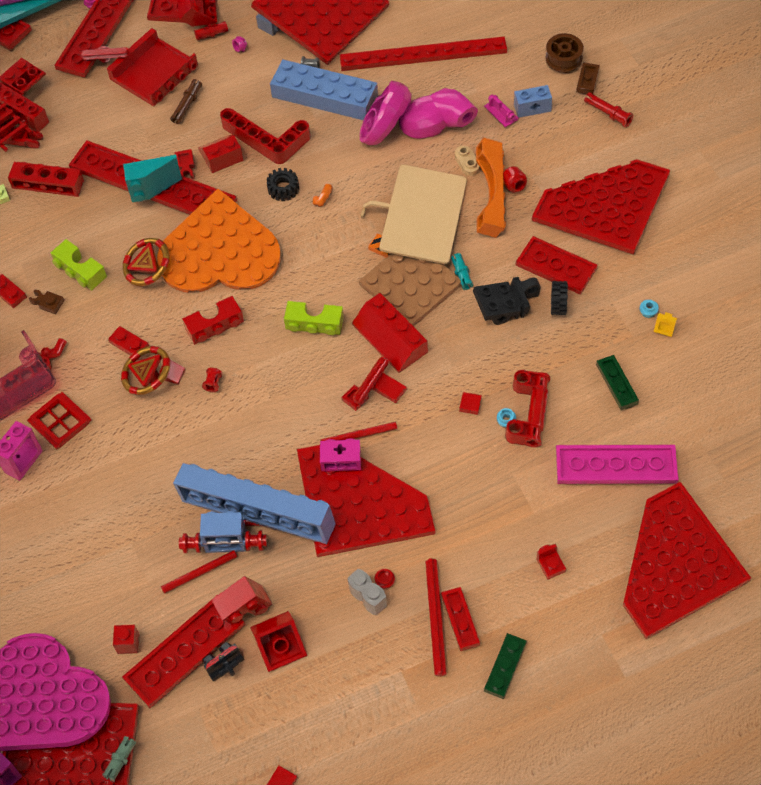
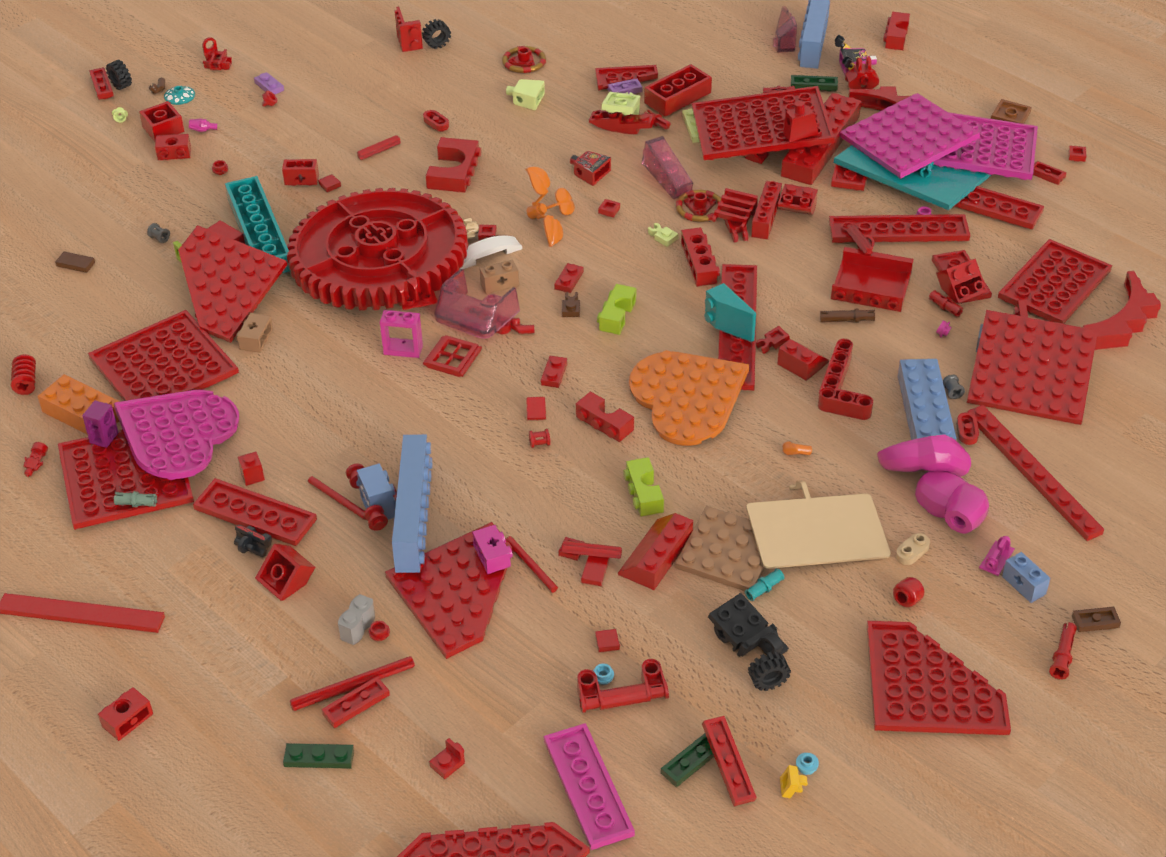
camera: 65 degrees right, 15 degrees down
piece [121,346,170,395] -> none
piece [122,238,170,286] -> none
brick [212,576,272,624] -> none
black tyre [266,168,299,201] -> none
orange arch [476,137,506,238] -> none
red tile [515,236,598,295] -> none
reddish brown wheel [545,33,584,73] -> none
none -> red plate [702,716,757,806]
none -> red plate [956,412,979,445]

